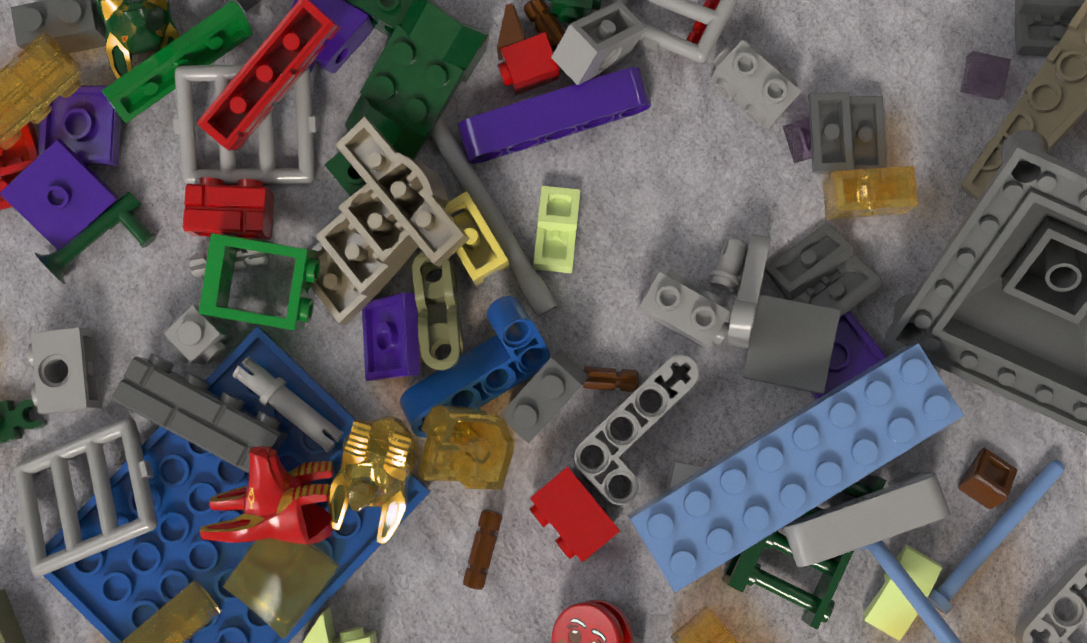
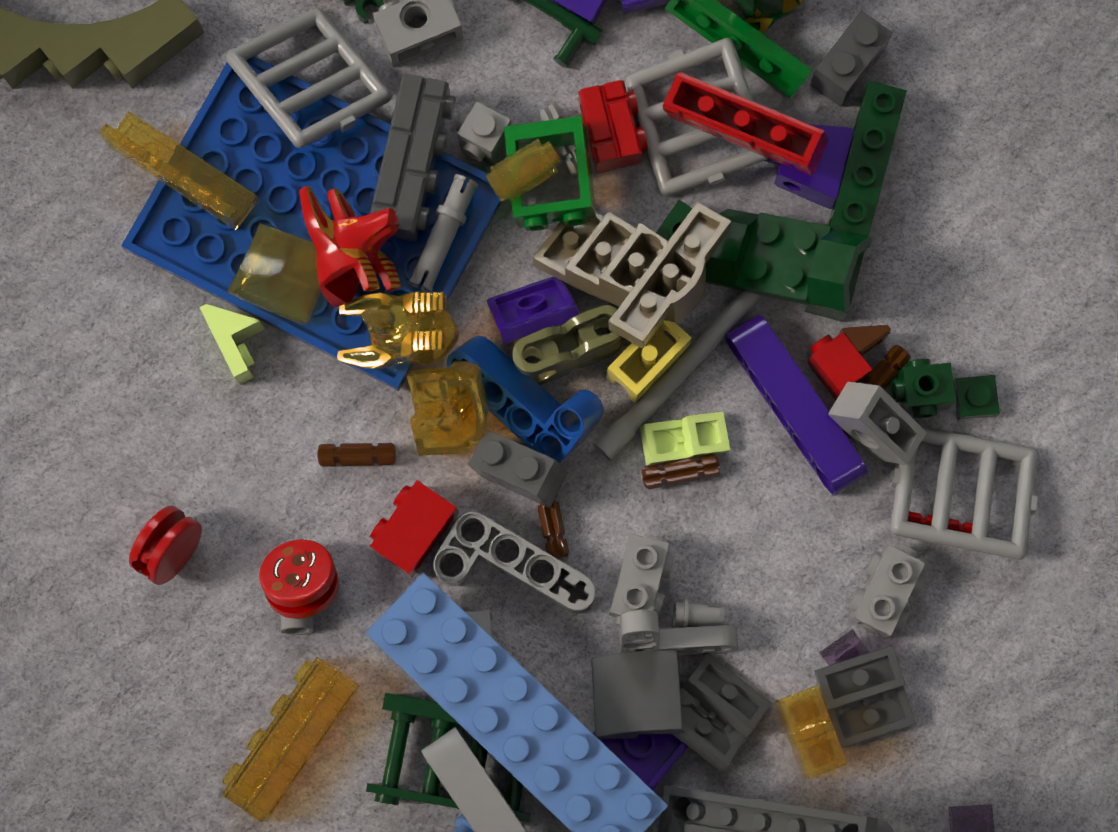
camera: 75 degrees right, 5 degrees down
none -> clear yellow head [485,138,562,202]
none -> reddish brown axle [642,454,720,489]

